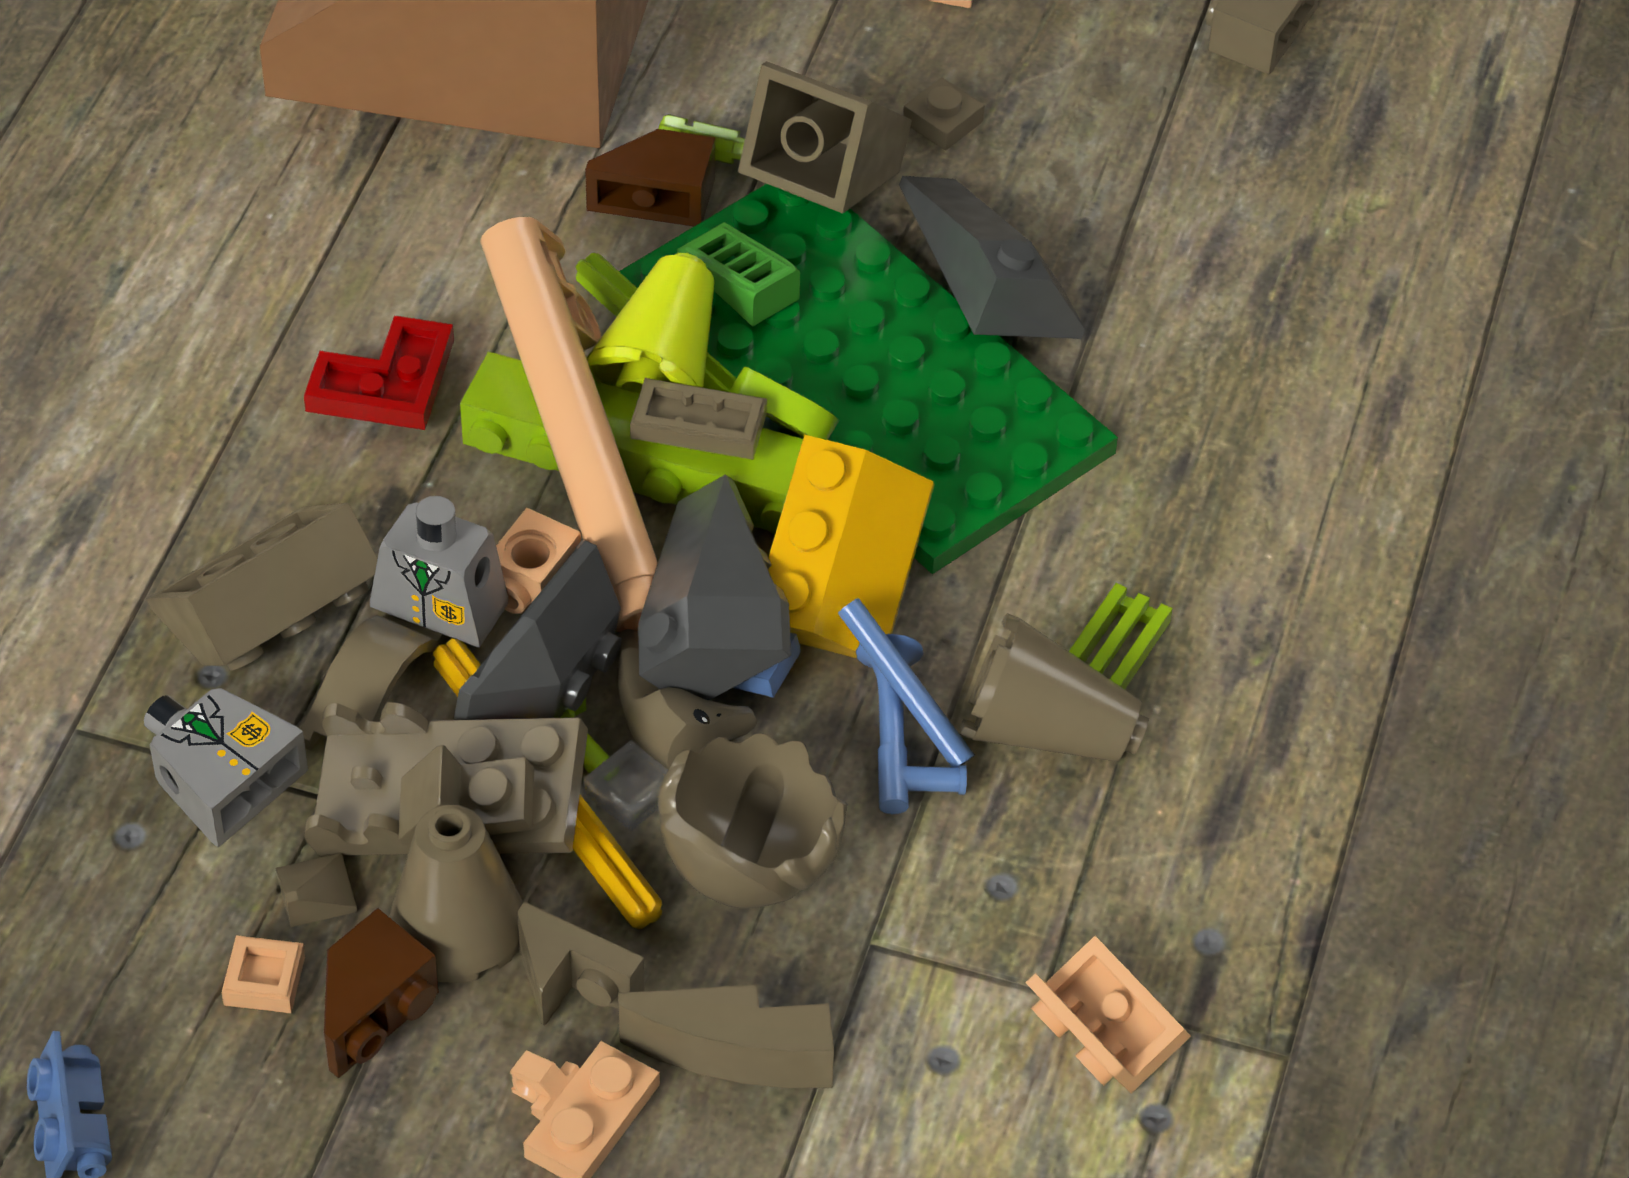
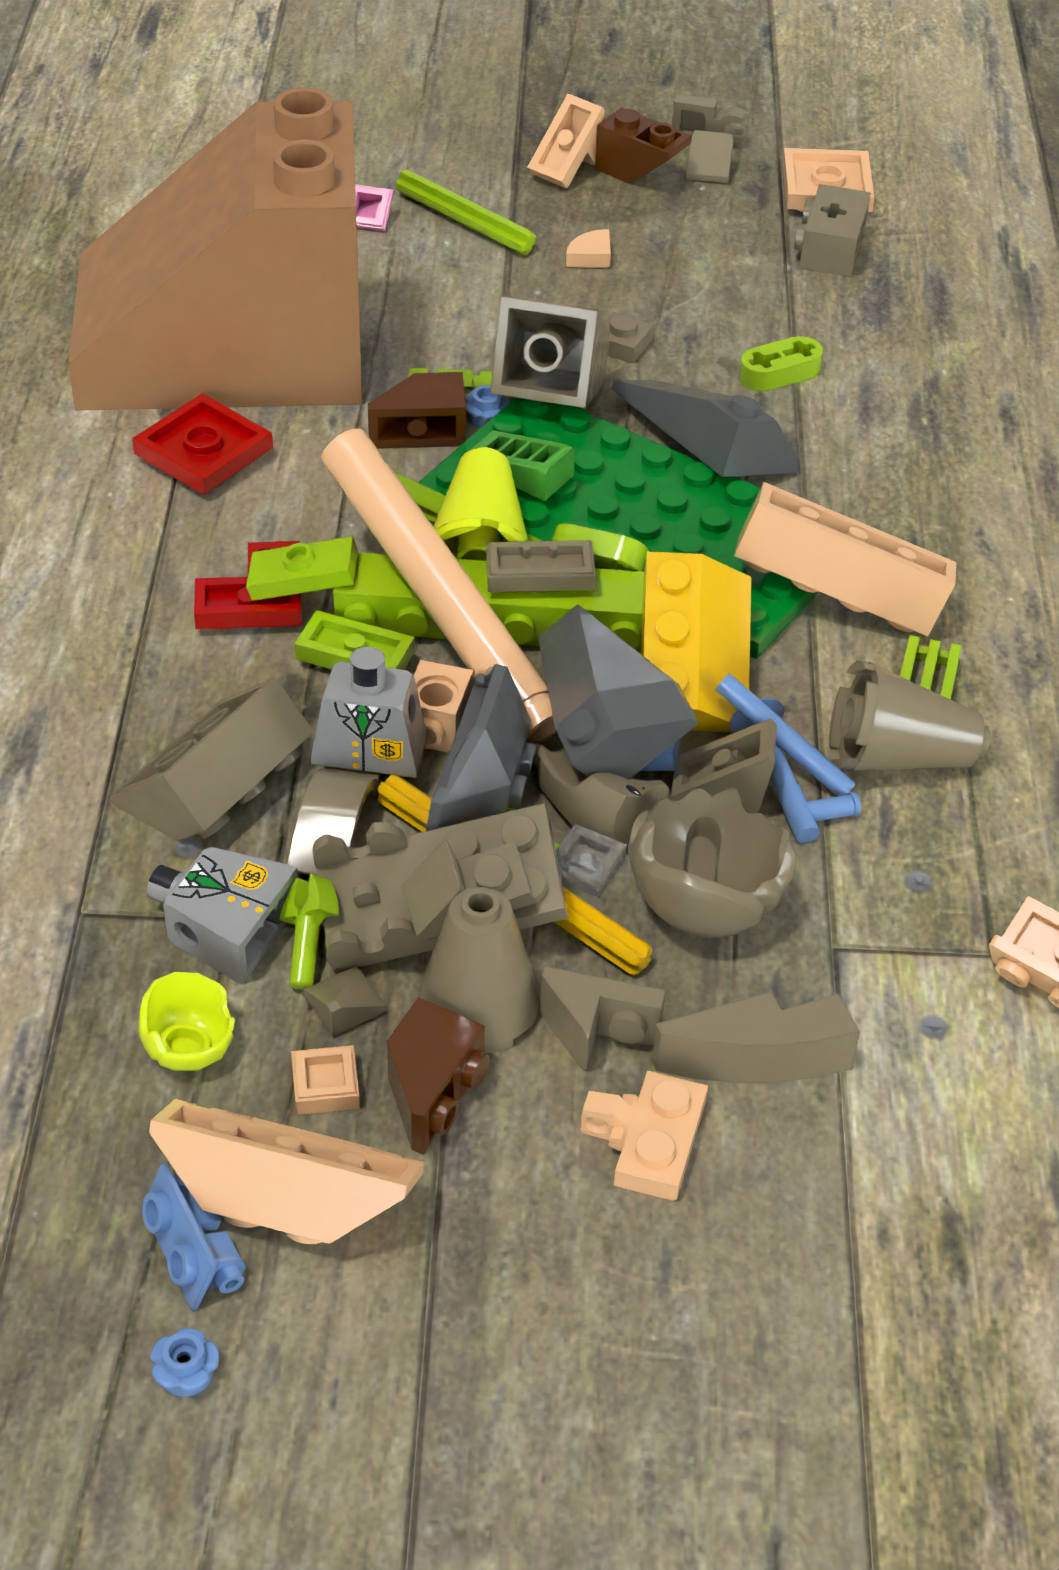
camera: 15 degrees left, 5 degrees down
none -> red plate [132,393,273,495]
none -> neon yellow hair [138,972,235,1071]
none -> light nougat wedge [149,1099,425,1244]
none -> lime plate [246,536,358,601]
none -> lime bar [279,874,339,990]
none -> lime plate [294,610,415,670]
none -> medium blue plate [465,385,510,428]
none -> dark tan slope [671,718,777,813]
none -> light nougat brick [734,482,957,636]
none -> lime beam [739,336,823,391]

